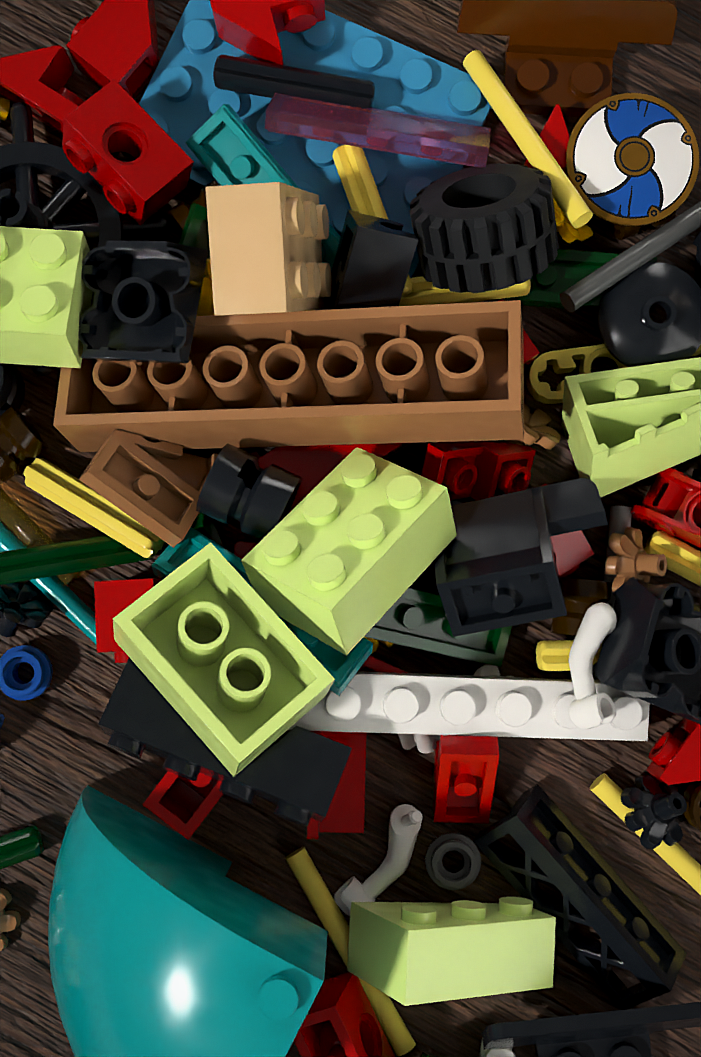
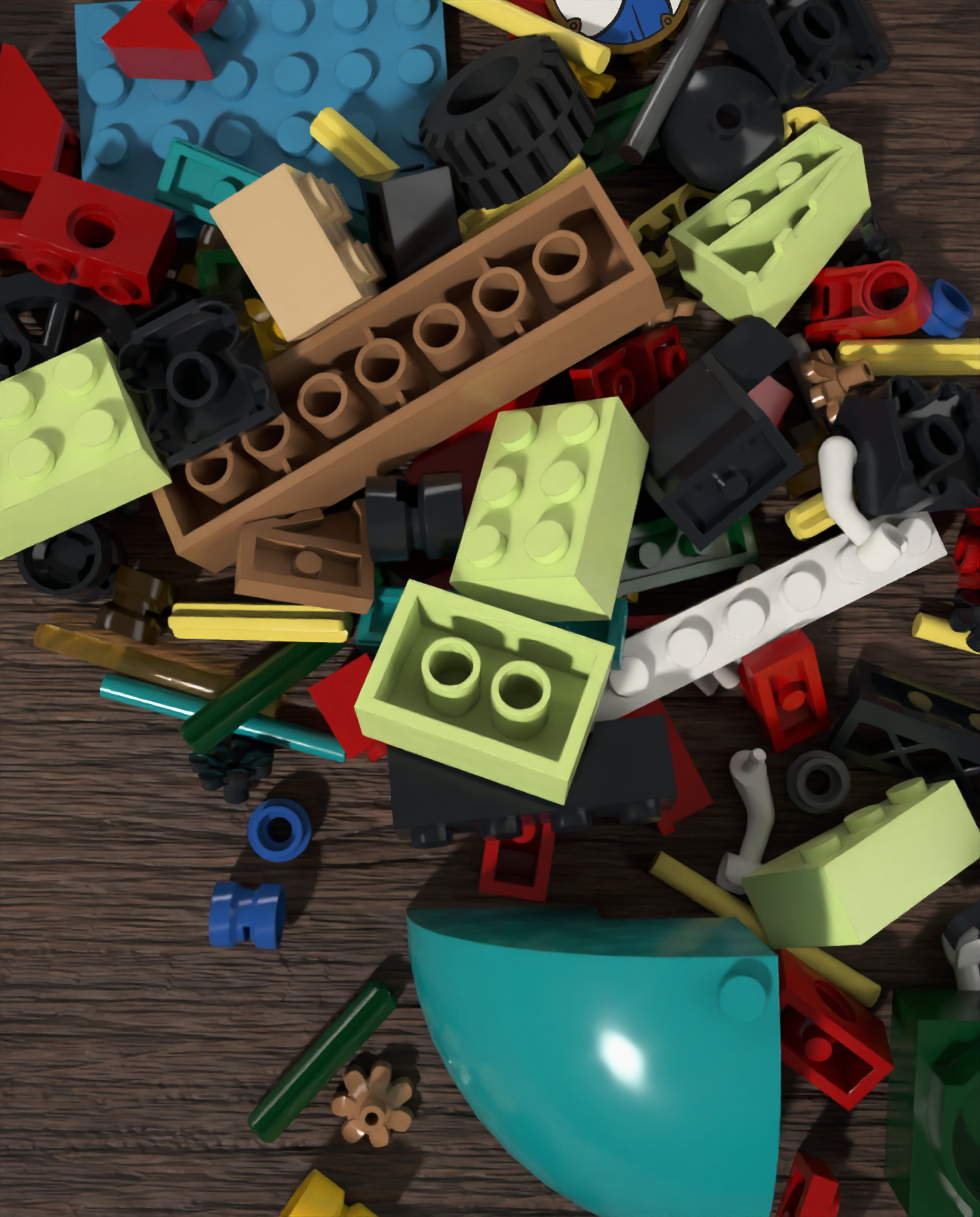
camera: 30 degrees left, 0 degrees up
black axle [213,54,375,115] -> none
clear pink tile [265,93,491,168] -> none

